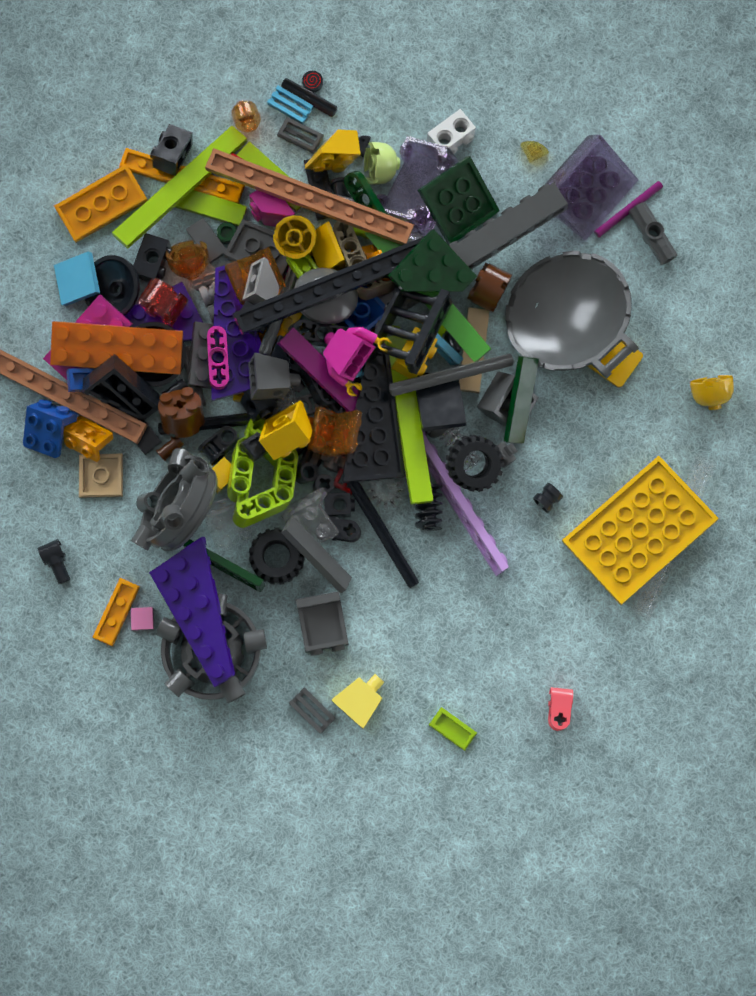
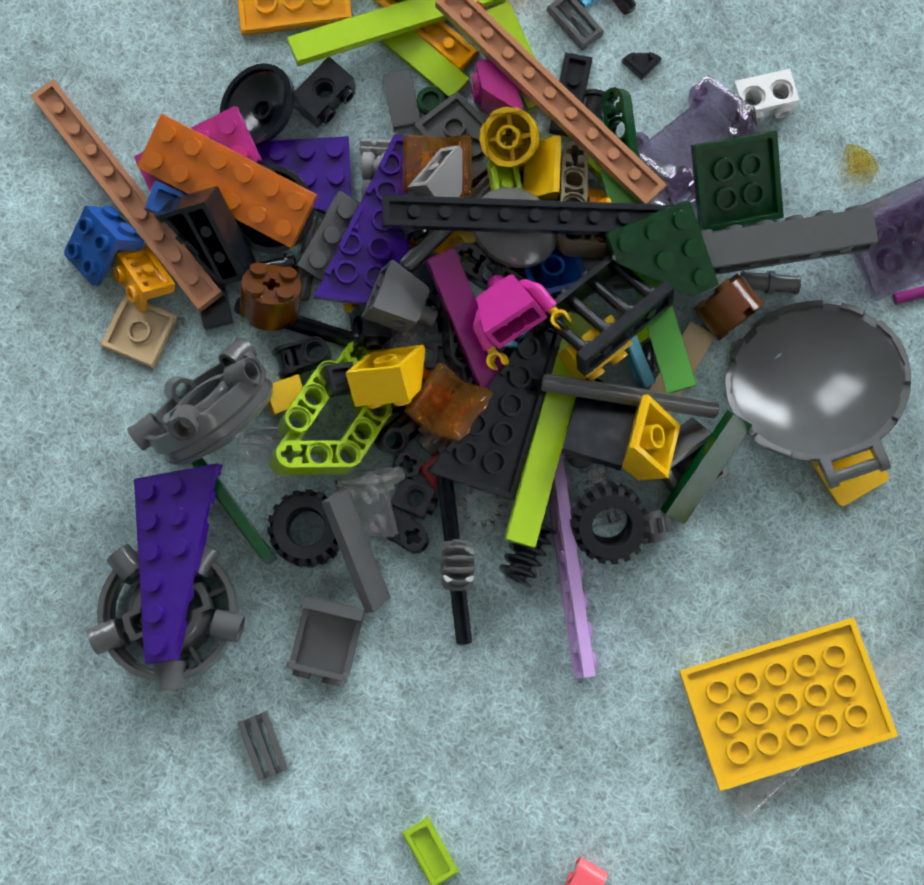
camera: 25 degrees right, 0 degrees up
black pin [37,539,71,585] -> none
medium azure tile [54,252,100,306] -> none
light orange tile [92,578,140,647] -> none
bright pink tile [131,607,154,631] -> none
clear red brick [137,278,189,327] -> none
reddish brown pin [156,436,184,461] -> none
clear orange cylinder [166,240,209,280] -> none
dark pink beam [207,326,229,390] -> none
yellow slope [305,129,361,173] -> none
light yellow torso [331,674,384,729] -> none
yellowish green cylinder [364,142,400,184] -> none
black wheel [533,483,563,513] -> none
none -> dark grey gear [441,539,475,591]
none -> yellow slope [622,394,681,481]
none -> dark grey pin [740,271,801,294]

